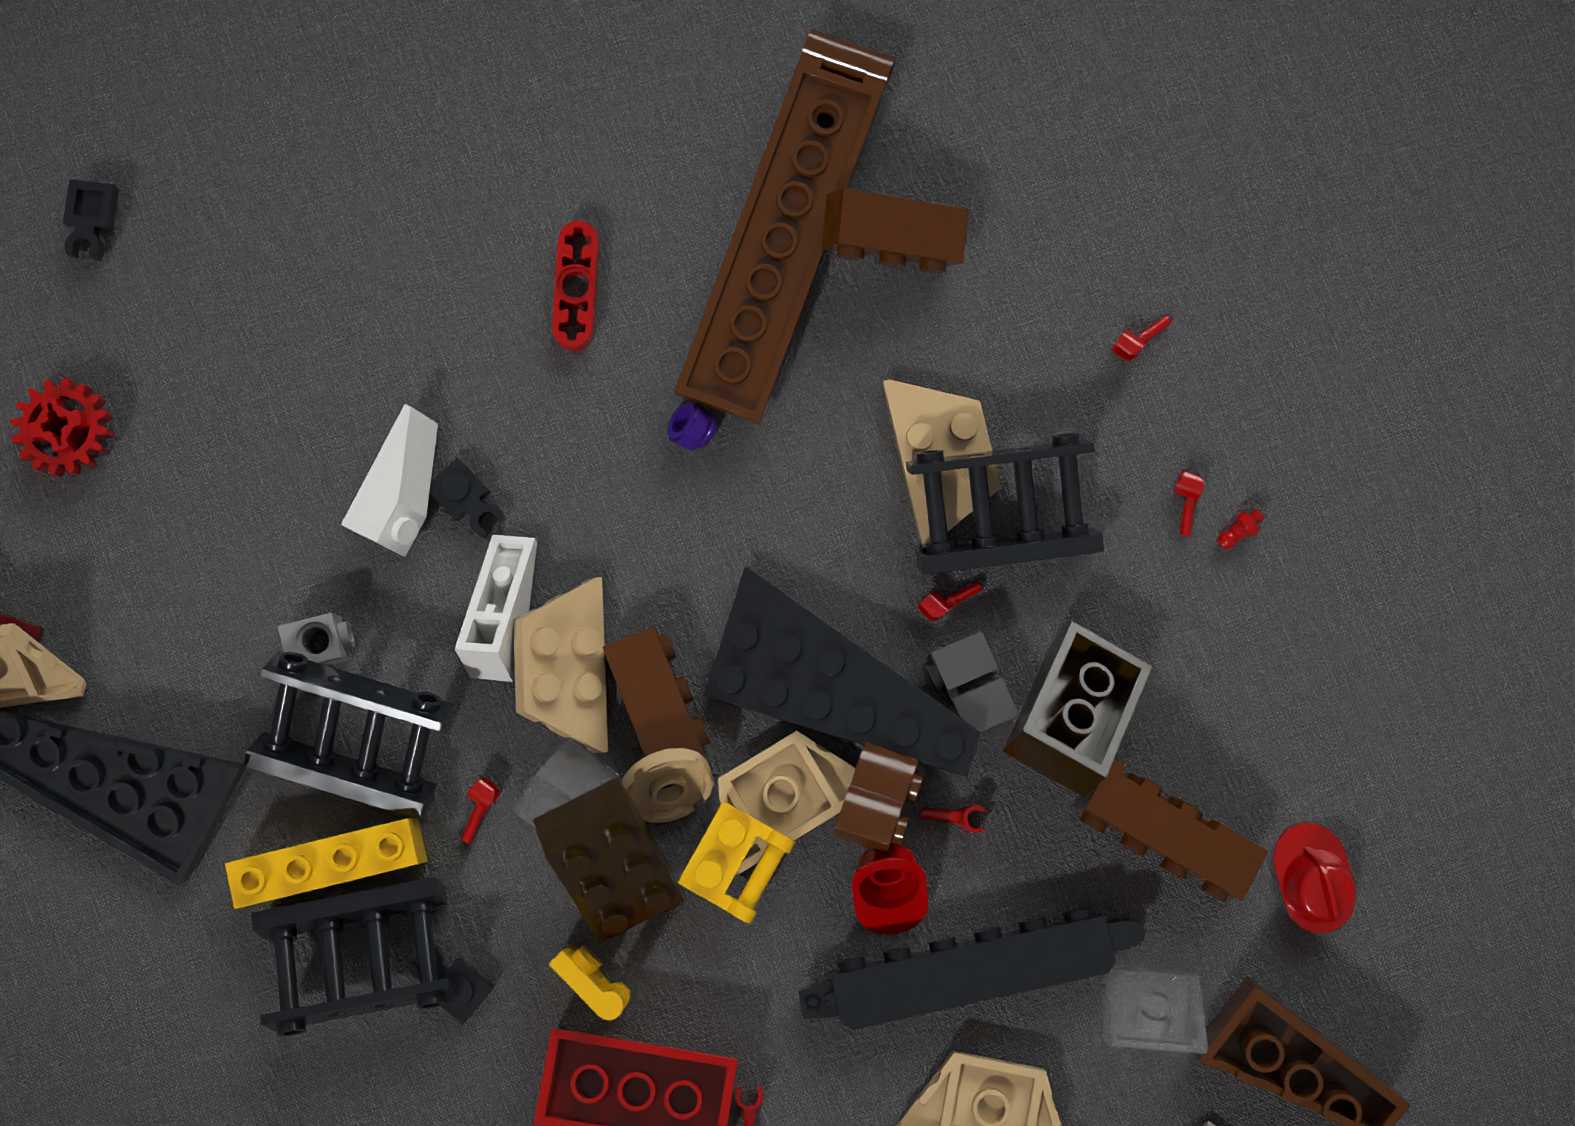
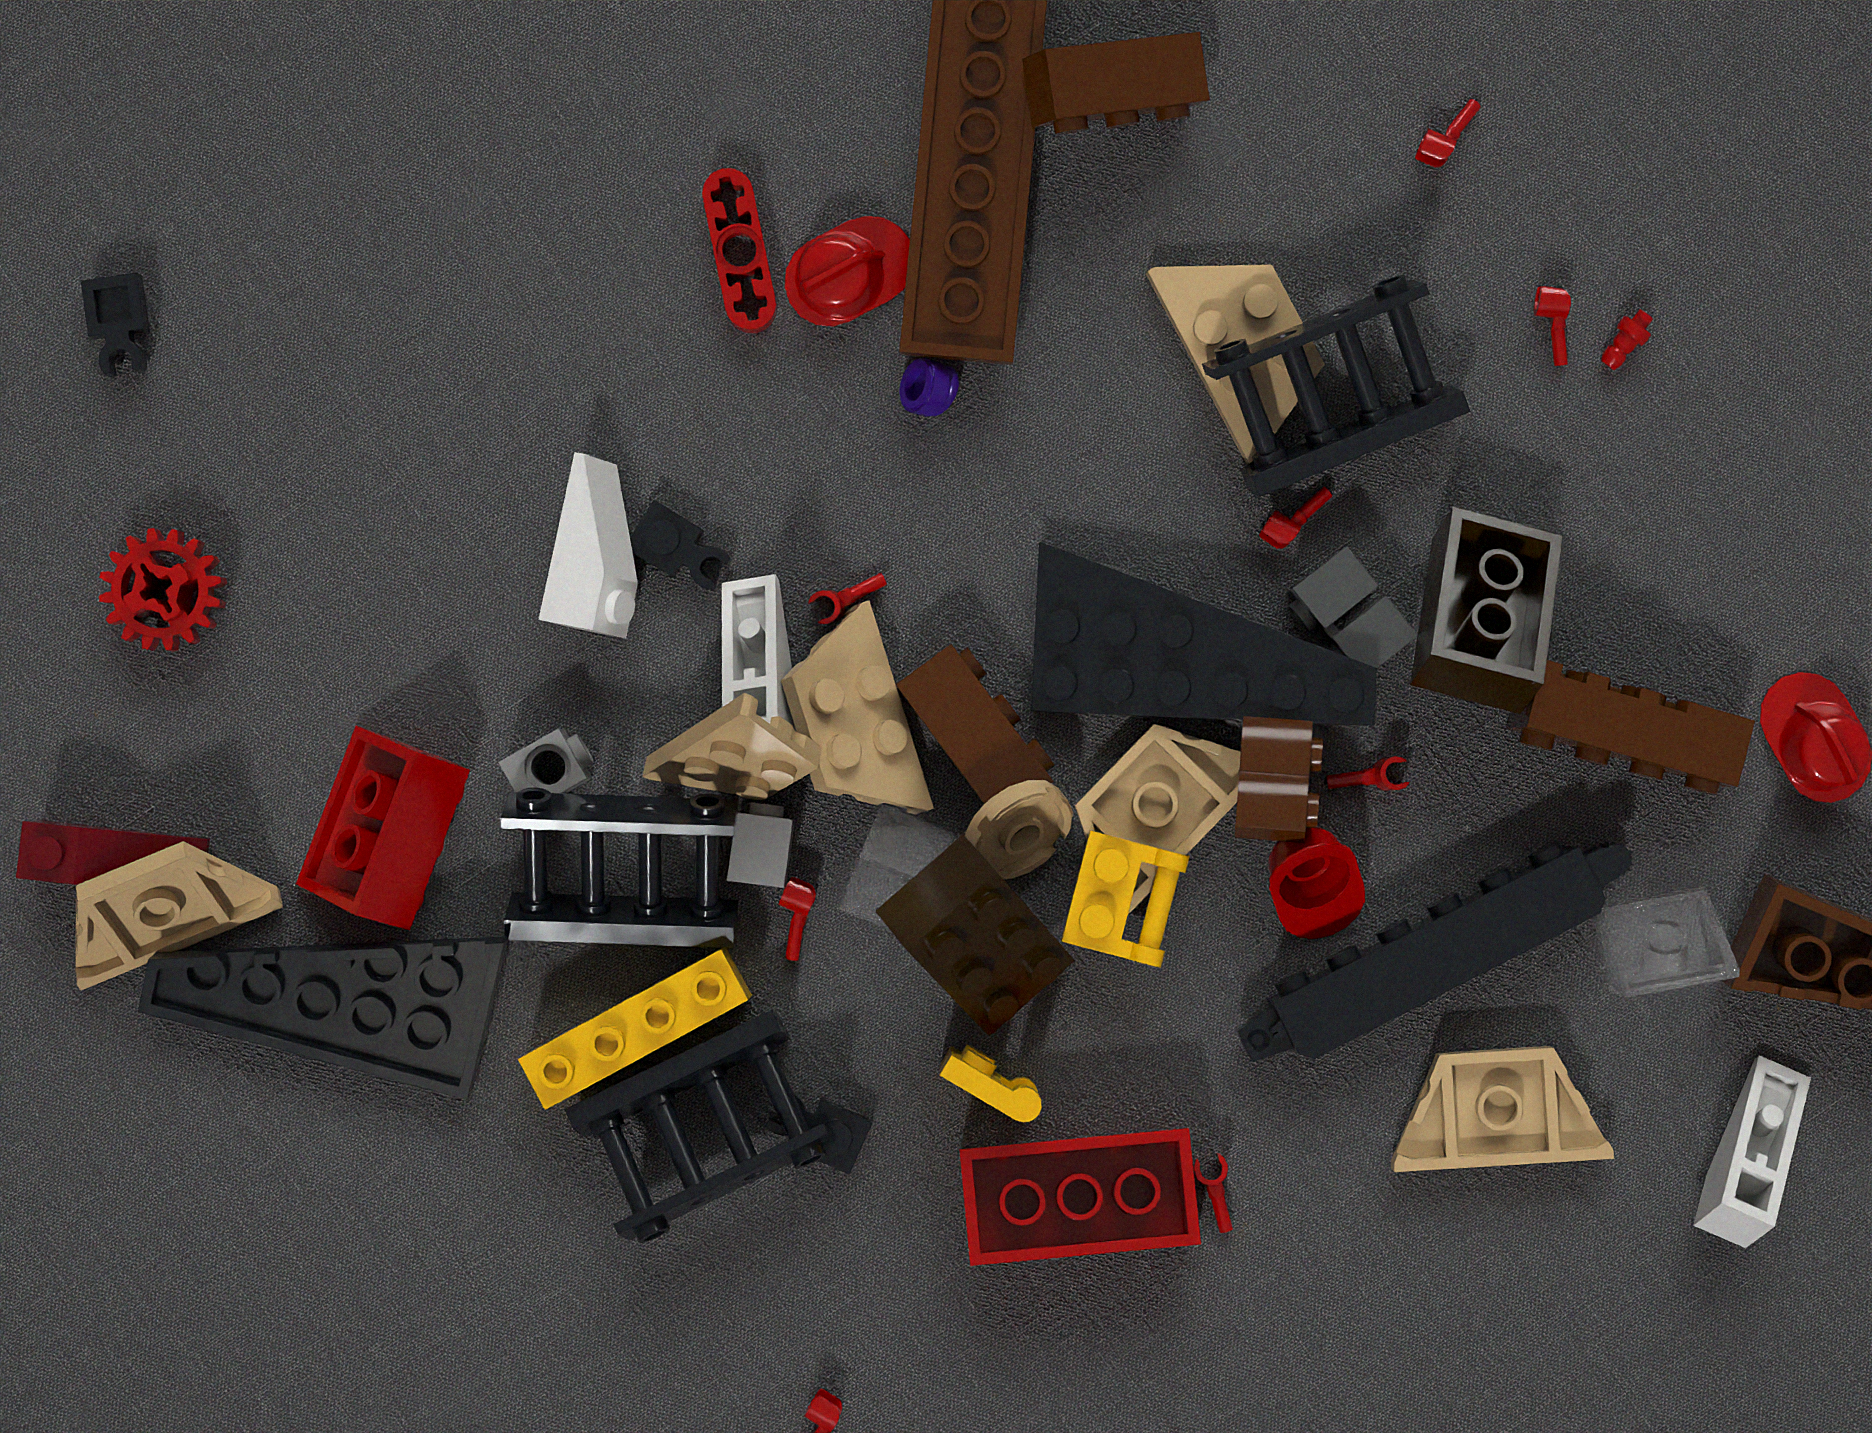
camera: 15 degrees left, 5 degrees up
none -> red slope [296,726,470,930]
none -> tan wing [642,693,822,800]
none -> light grey brick [727,802,795,888]
none -> red piece [784,216,910,327]
none -> red hand [808,573,887,624]

